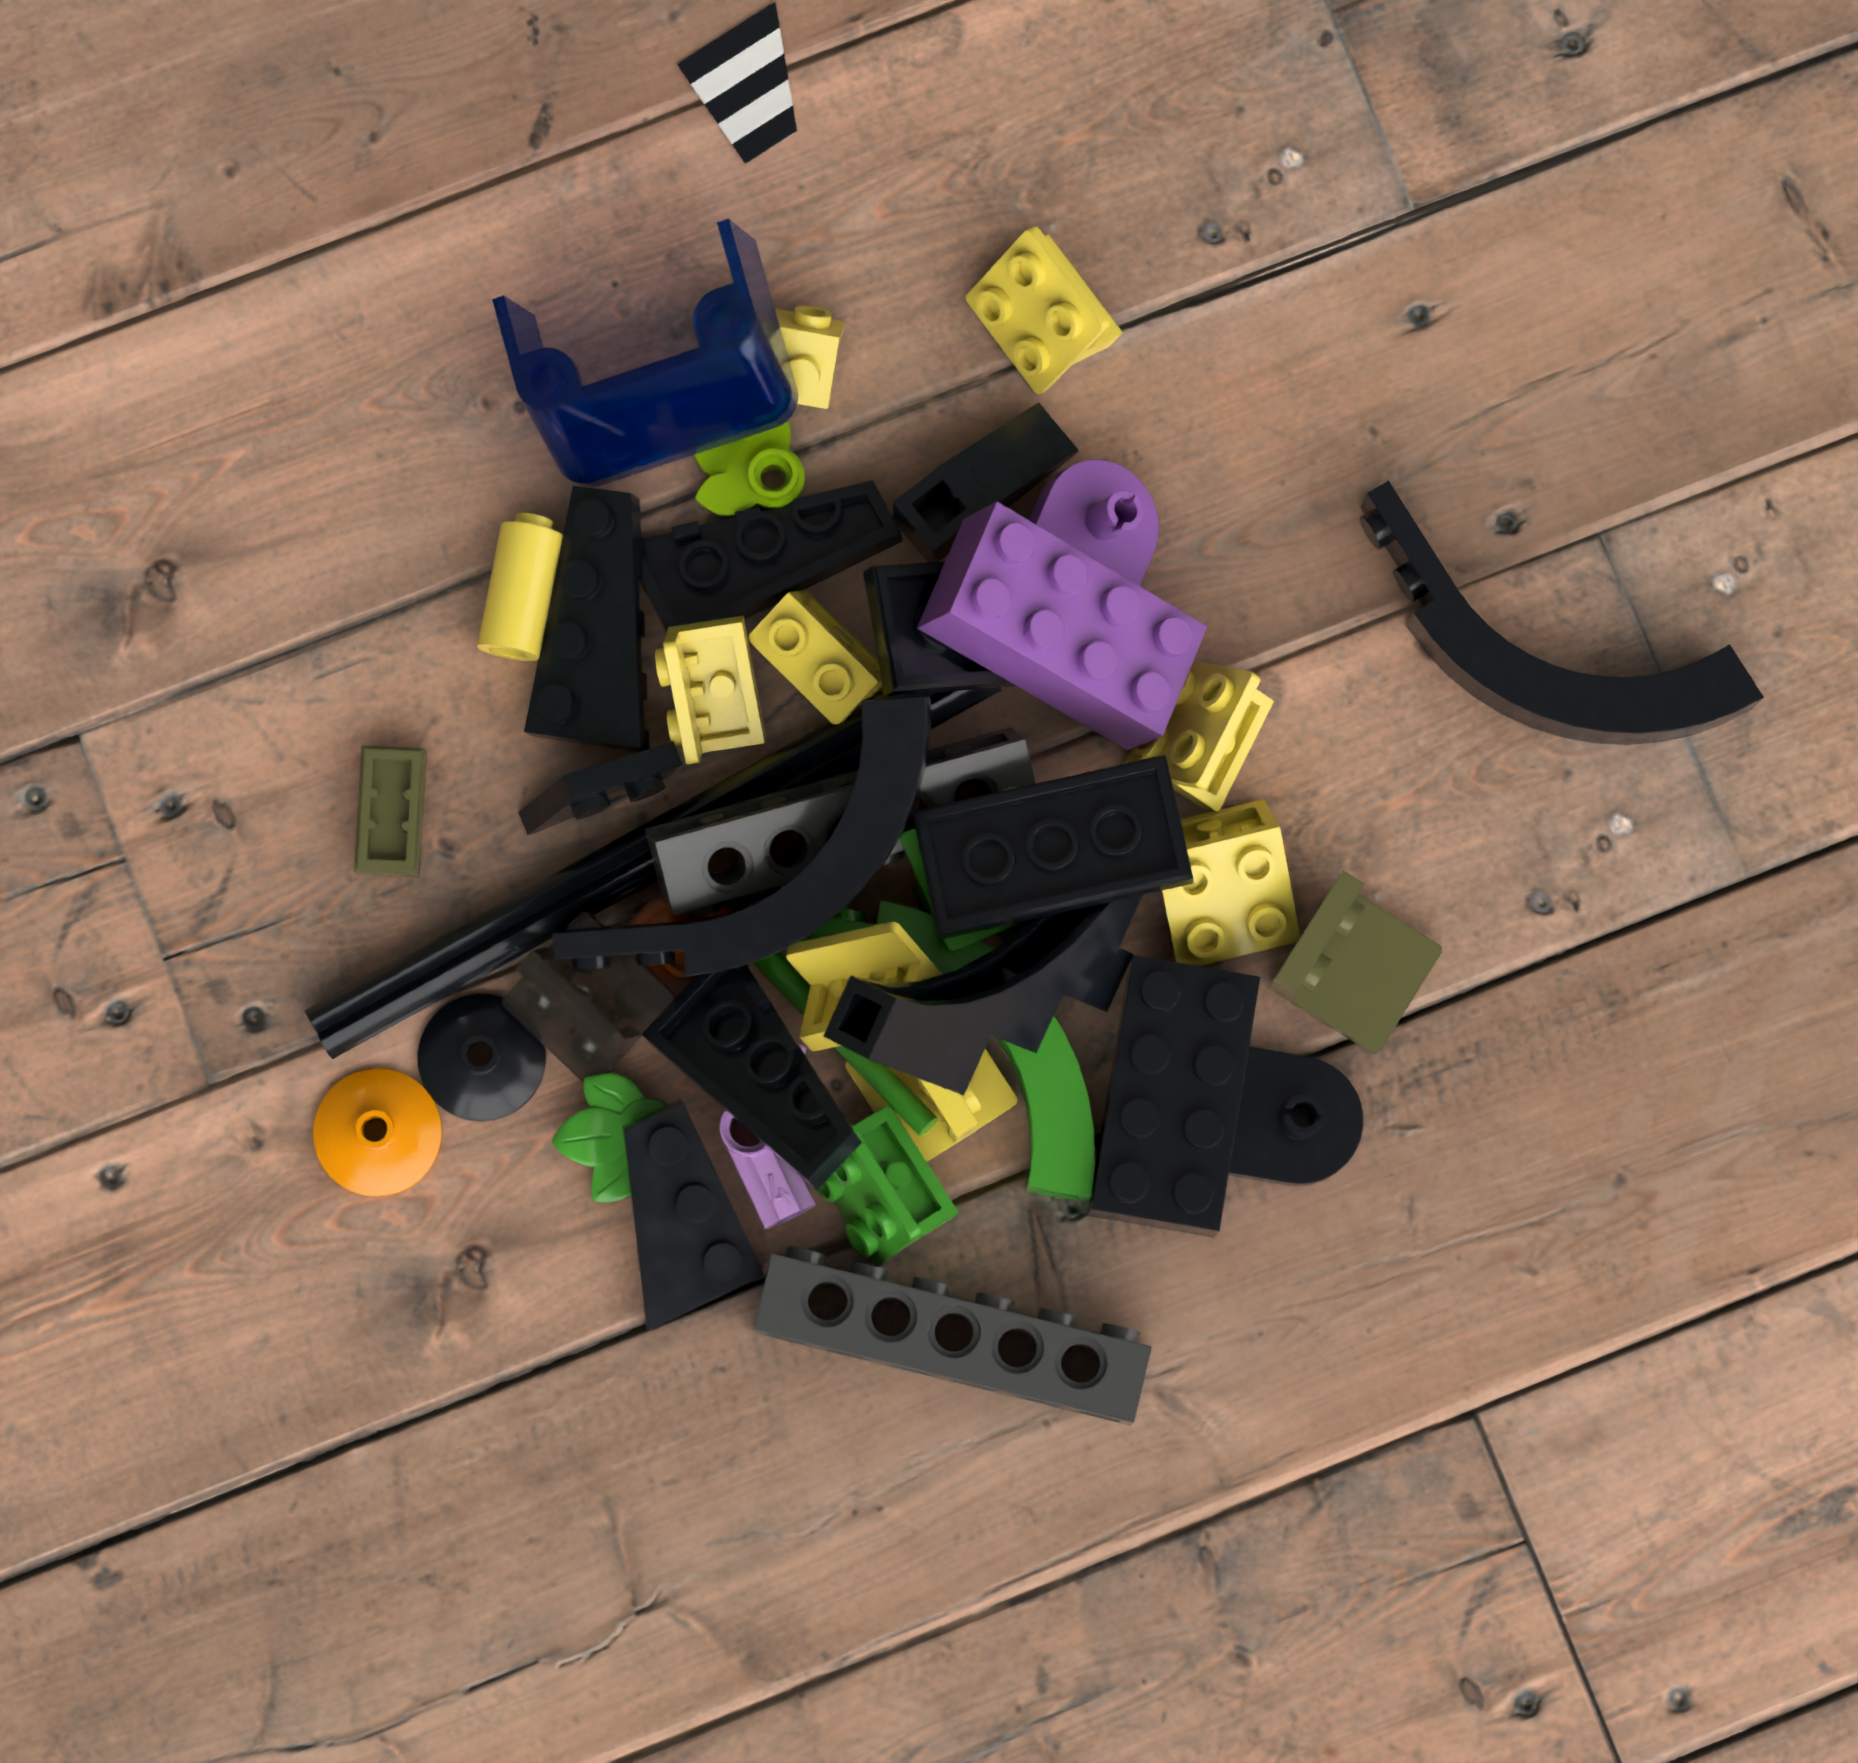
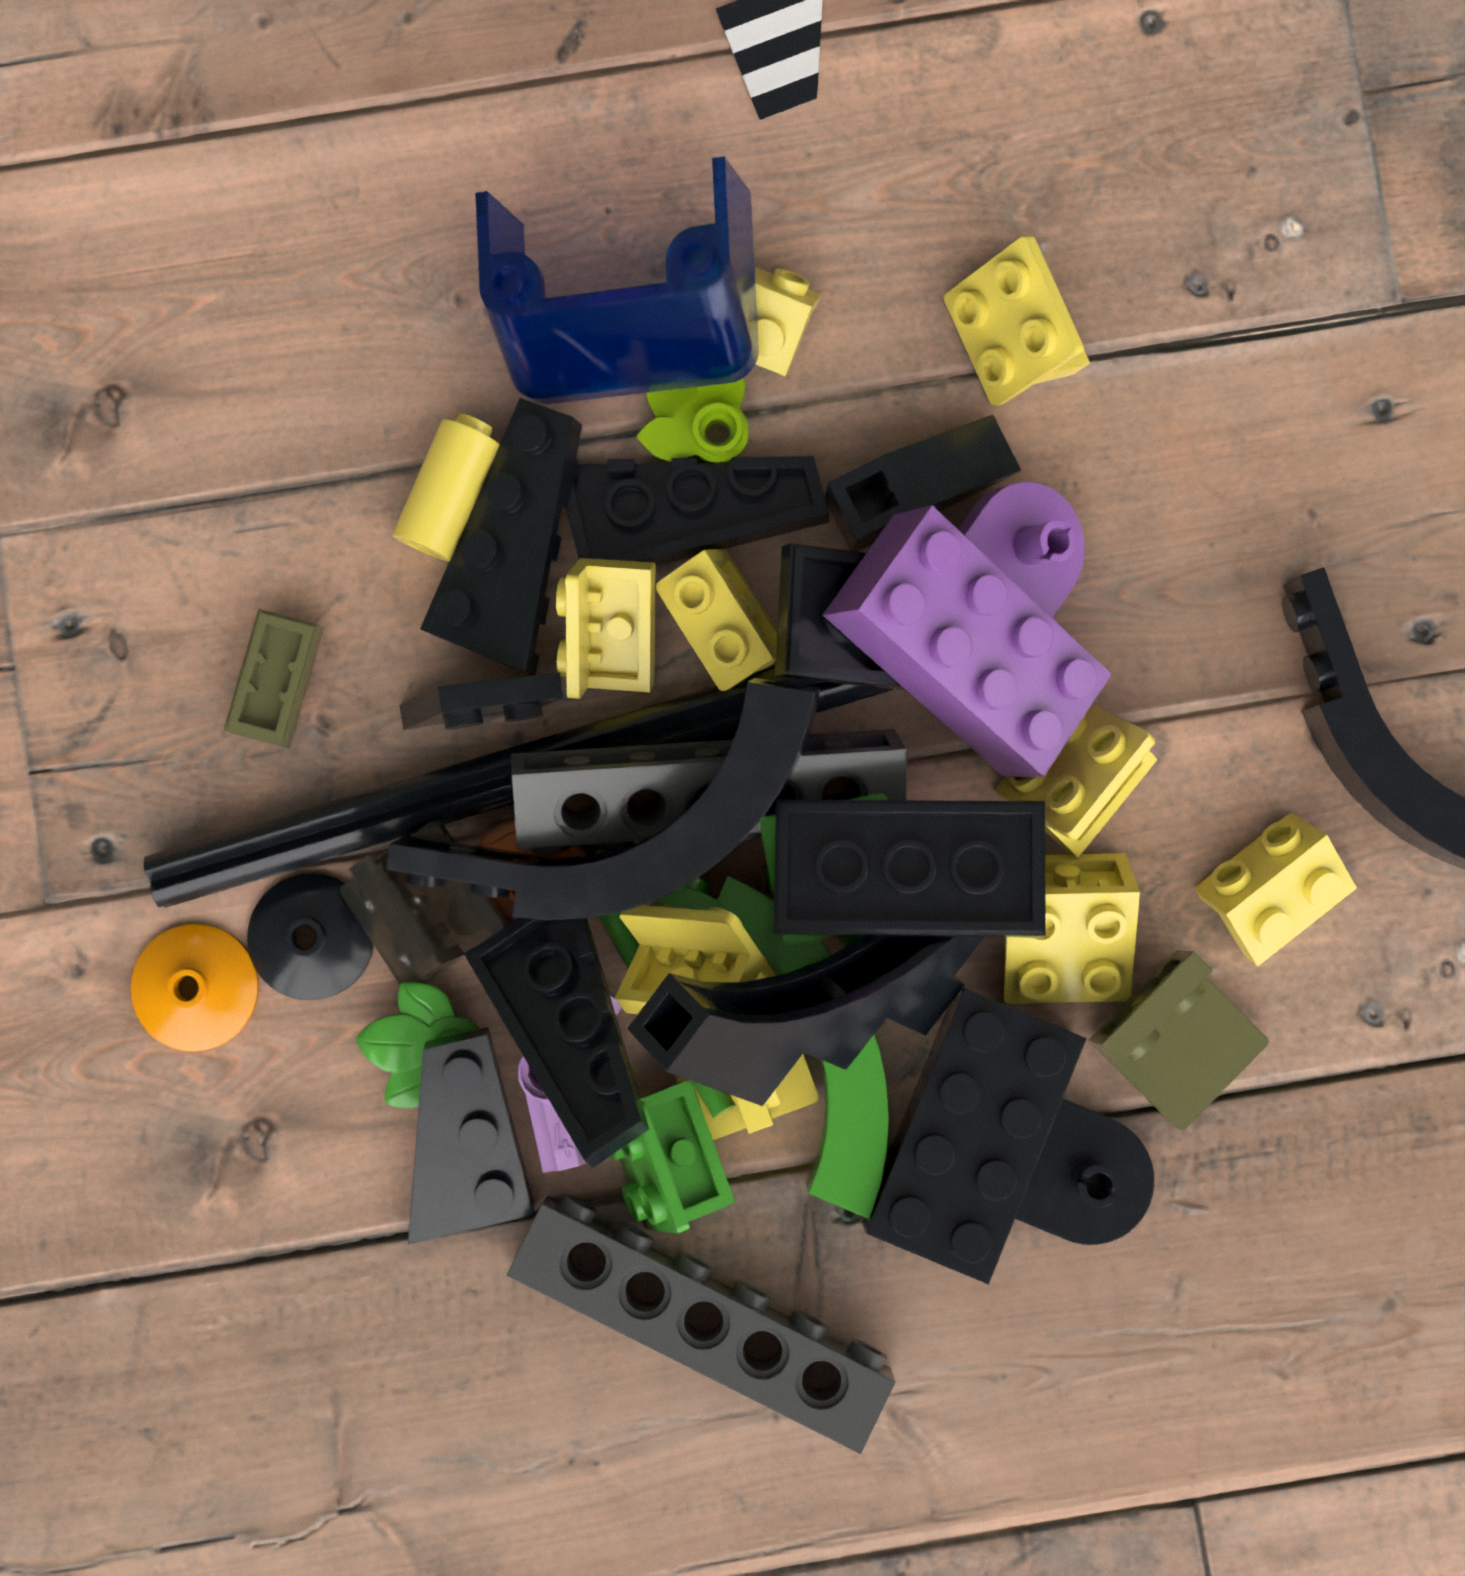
camera: 20 degrees right, 5 degrees up
none -> light yellow bracket [1195,813,1357,966]

